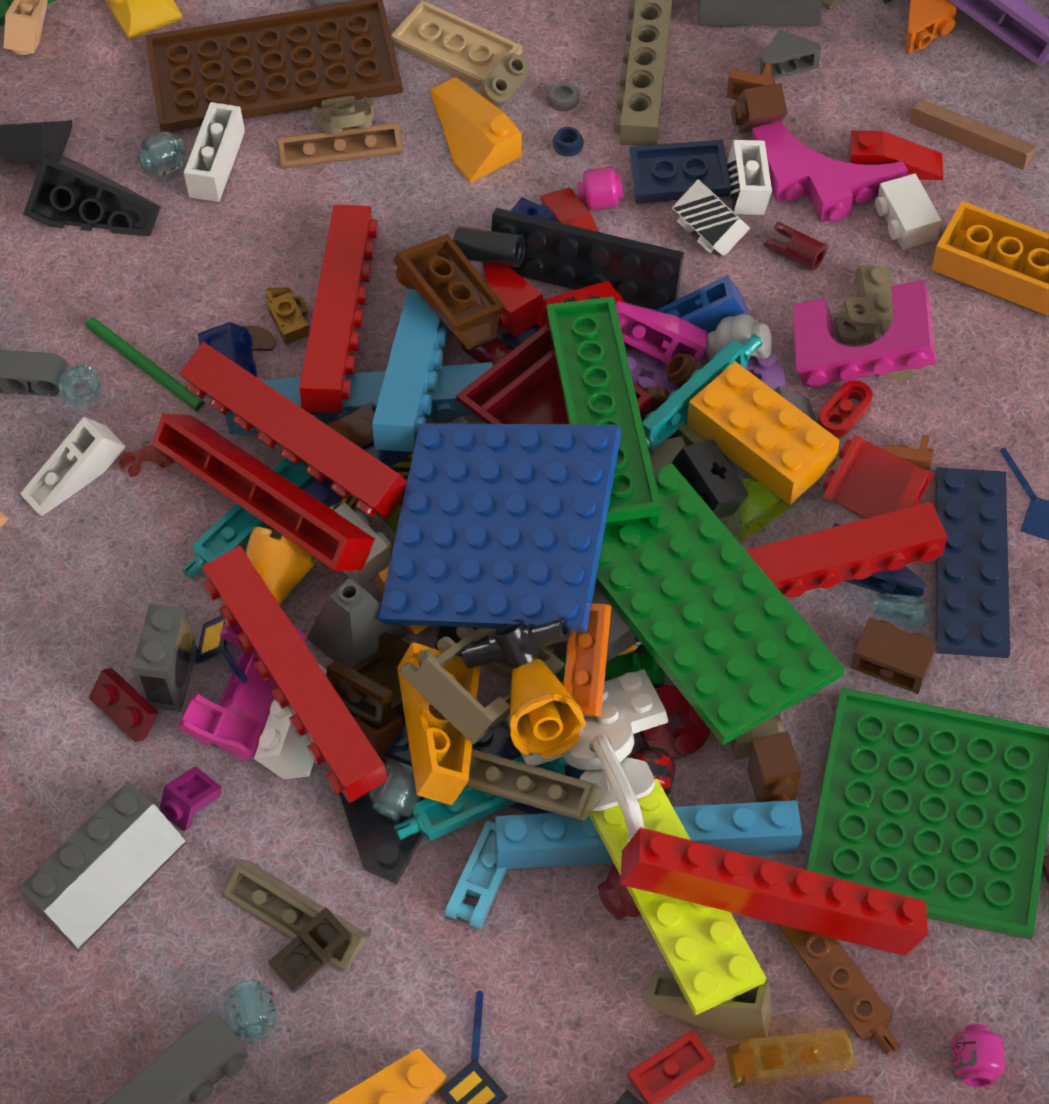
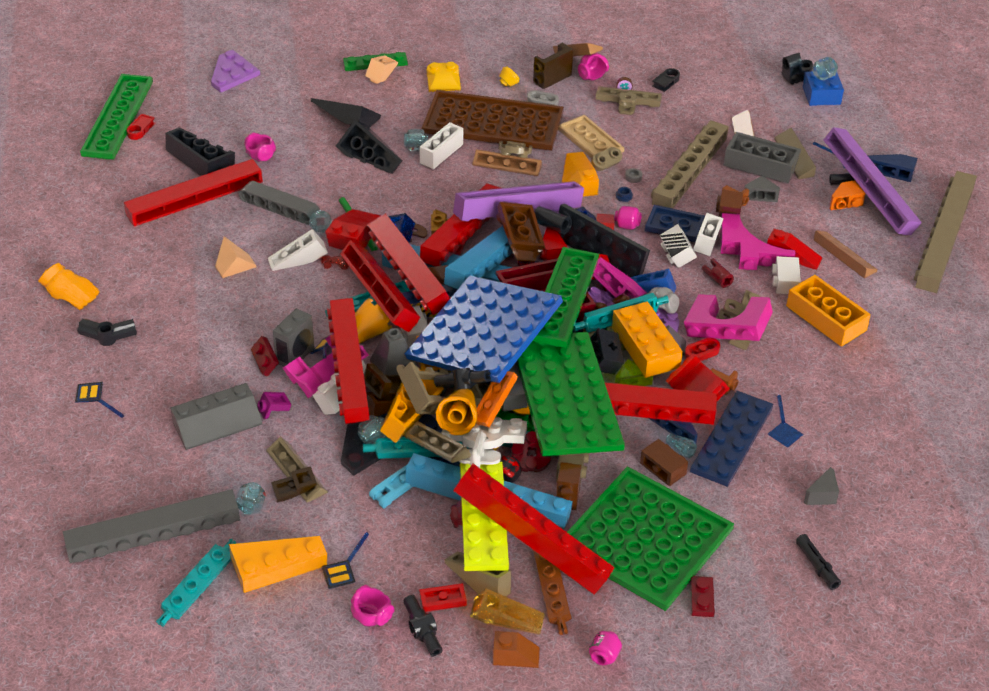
camera: 20 degrees right, 15 degrees down
none -> red slope [325,209,381,250]
none -> medium lavender brick [453,181,584,221]

